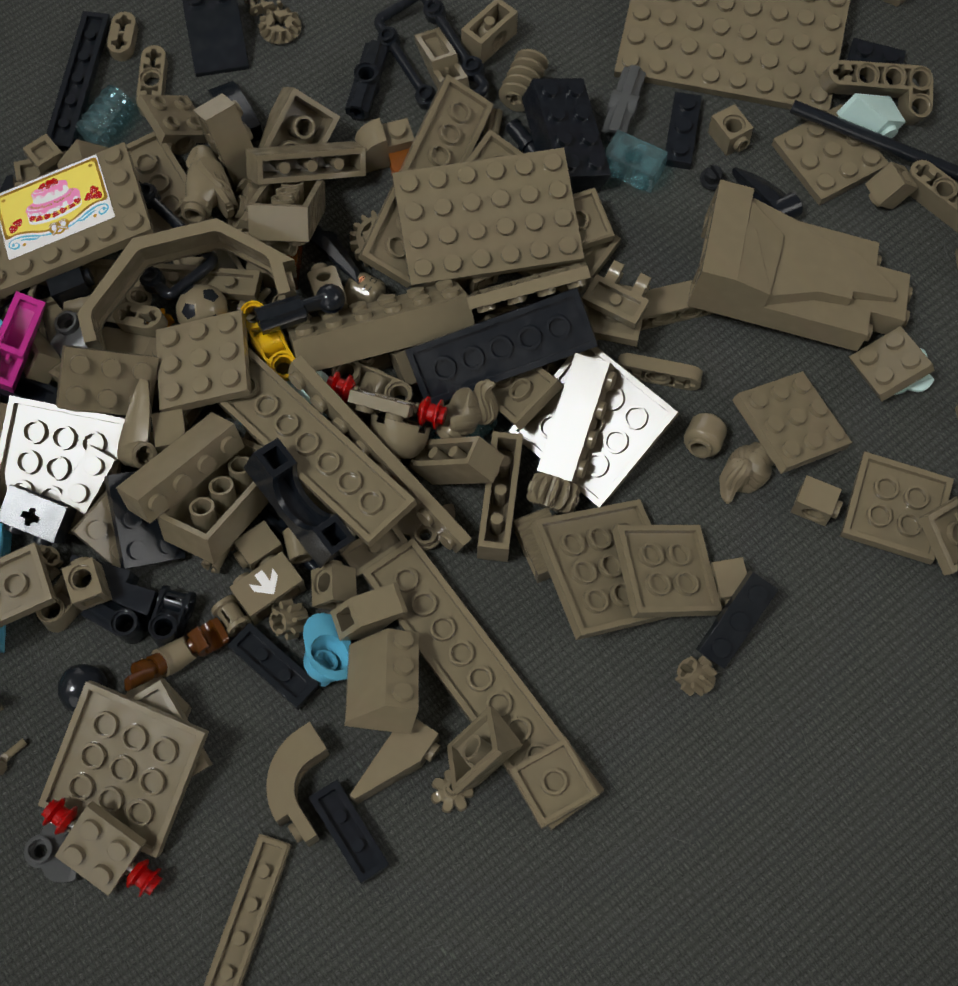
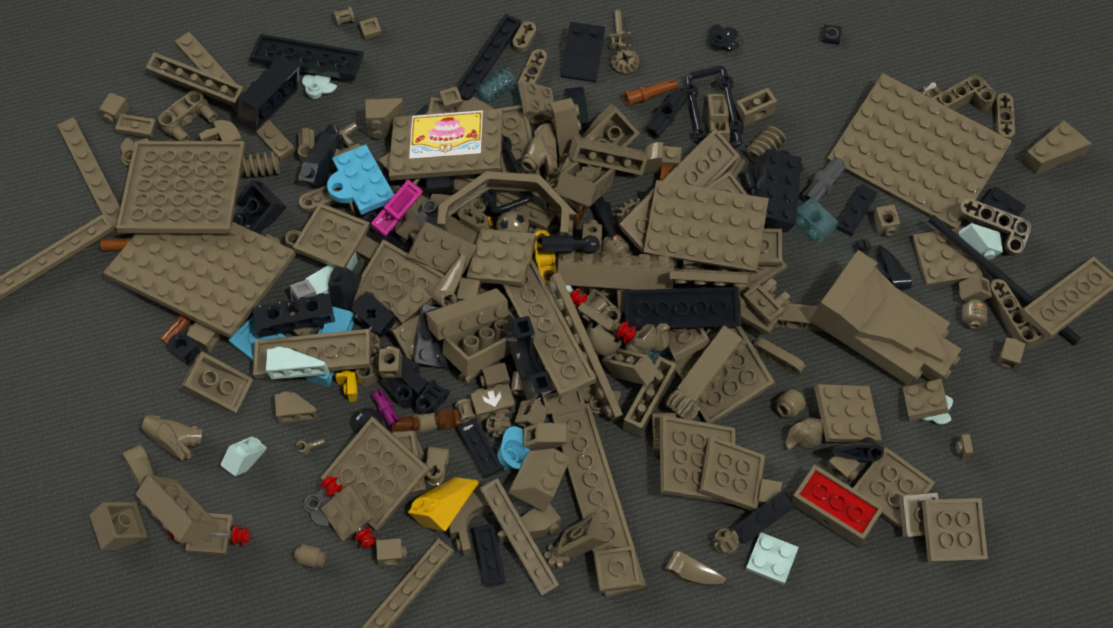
camera: 20 degrees right, 5 degrees down
none -> dark tan brick [294,544,326,569]
none -> yellow bracket [335,371,357,402]
none -> magenta pin [372,389,399,428]
none -> dark tan brick [376,538,407,567]
none -> yellow slope [408,477,479,531]
none -> dark tan piece [426,447,449,487]
none -> dark tan tile [480,478,559,596]
none -> dark orange pin [624,78,678,107]
none -> dark tan piece [665,551,727,584]
none -> light aqua plate [746,532,799,586]
none -> brick [791,464,884,548]
none -> black piece [831,437,884,462]
none -> dark tan head [962,299,987,329]

